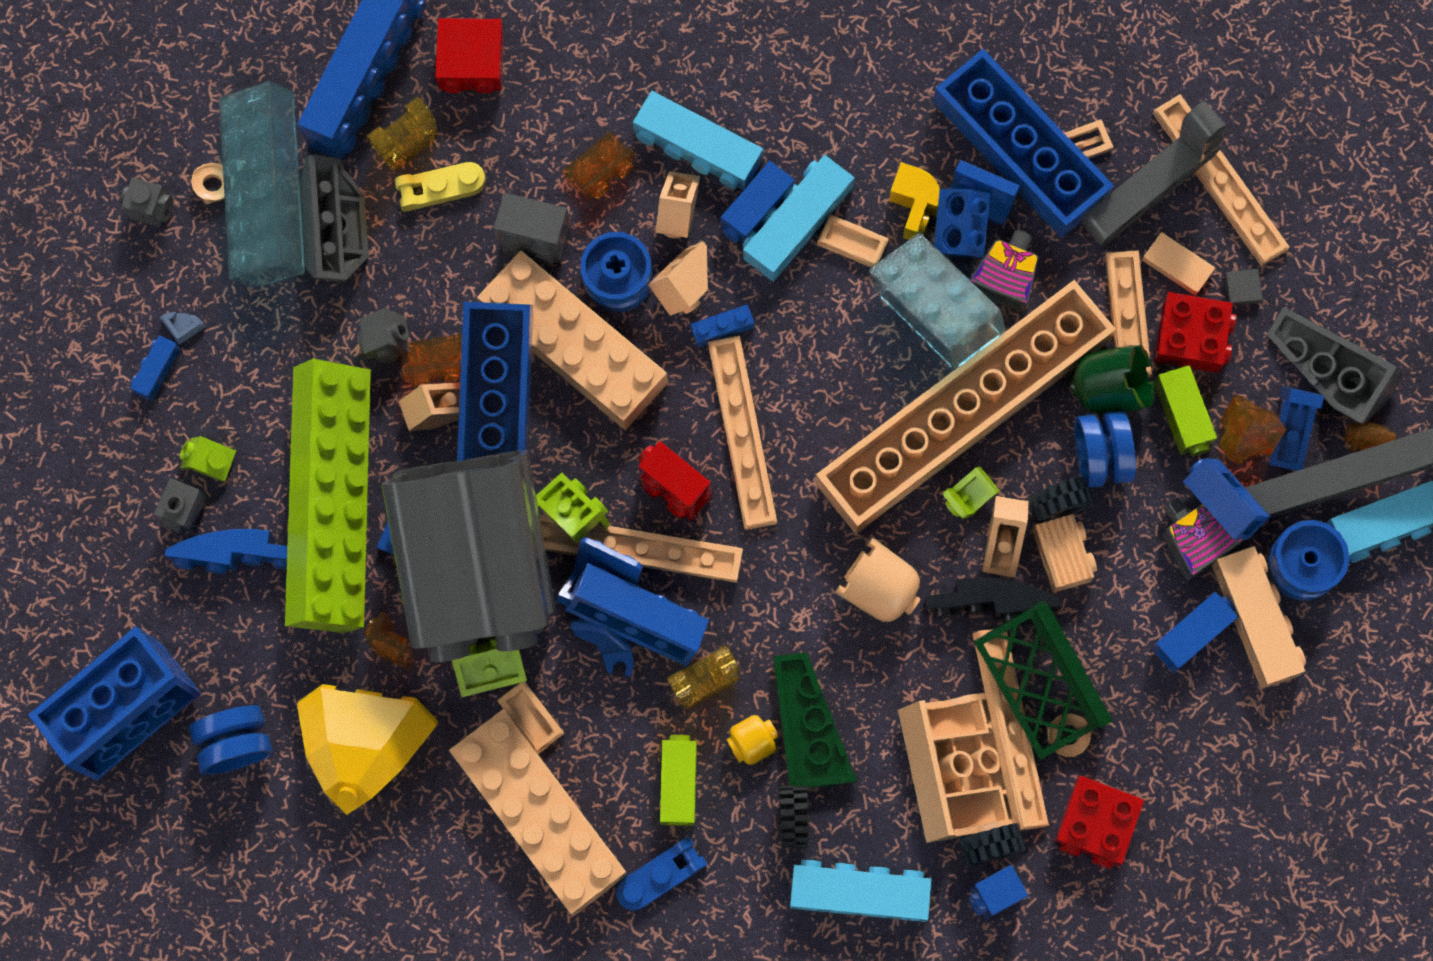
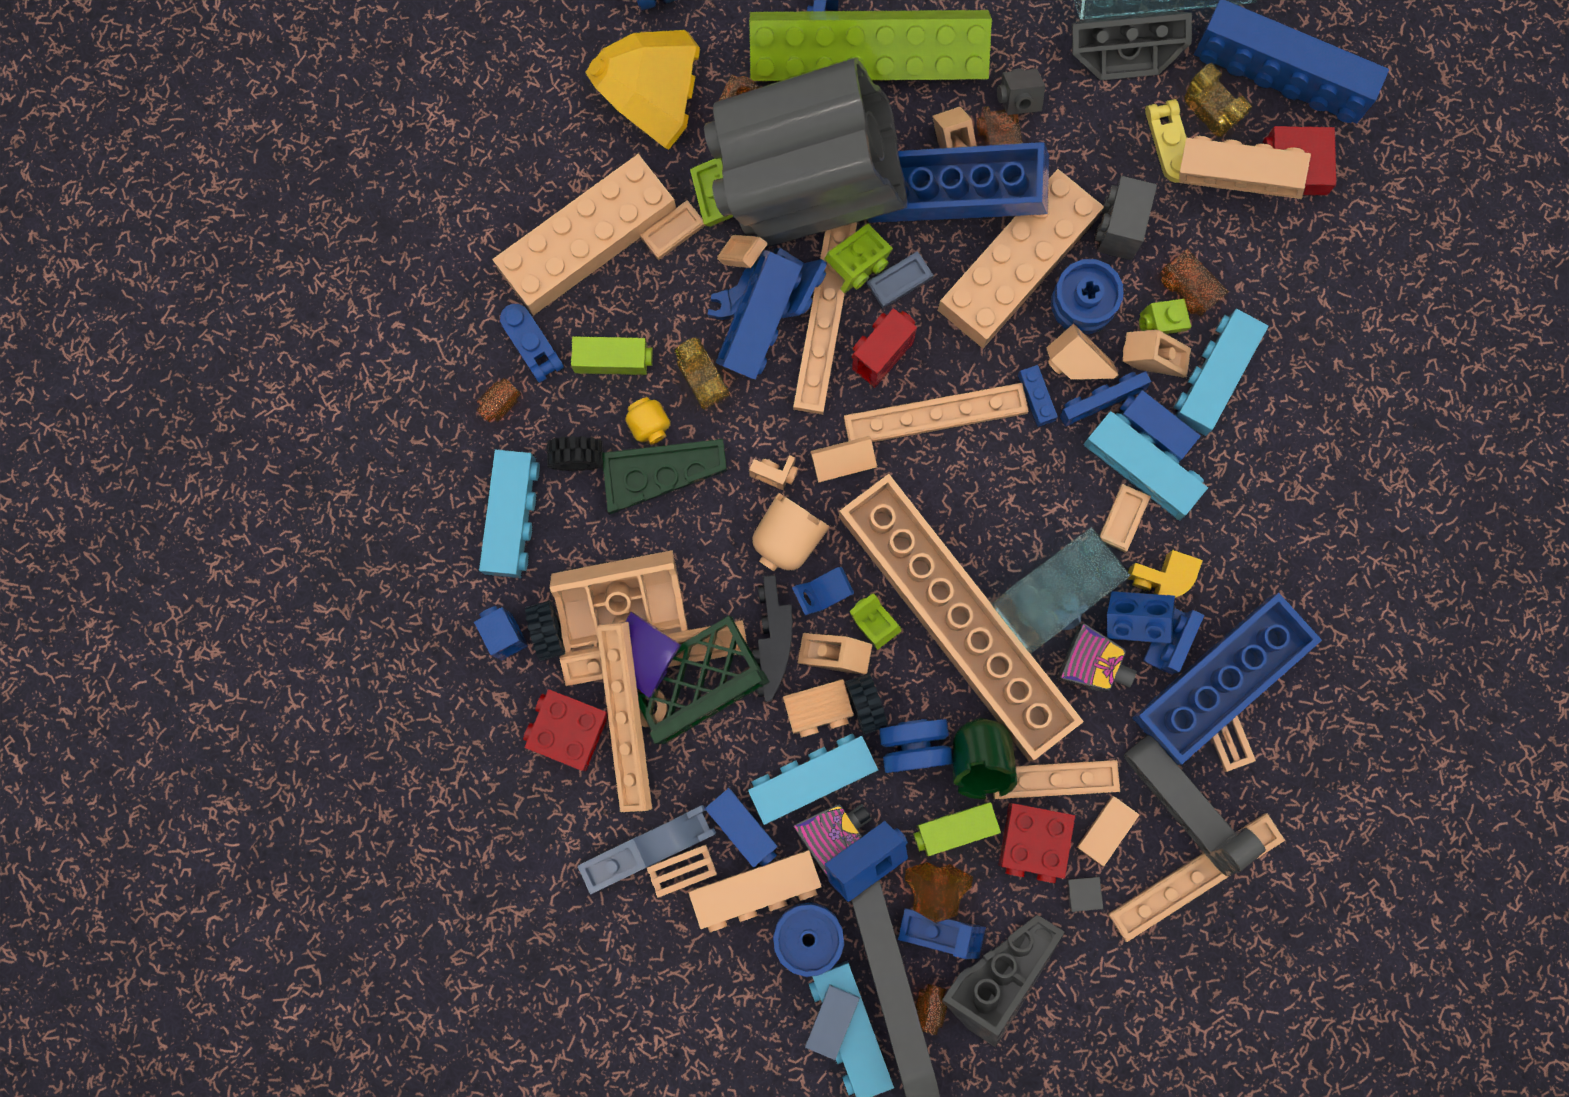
camera: 90 degrees right, 5 degrees up
none -> clear orange brick [476,378,521,423]
none -> sand blue piece [578,805,716,895]
none -> light nougat tile [597,622,652,812]
none -> dark purple brick [626,612,681,698]
none -> light nougat tile [647,845,717,898]
none -> light nougat tile [717,235,768,268]
none -> medium azure brick [748,733,878,825]
none -> light nougat bracket [749,455,798,490]
none -> blue bracket [792,566,854,615]
none -> sand blue tile [805,984,860,1060]
none -> light nougat tile [810,436,877,482]
none -> sand blue tile [867,251,934,309]
none -> blue plate [1060,371,1152,427]
none -> lime bracket [1139,299,1191,334]
none -> light nougat brick [1179,136,1311,199]

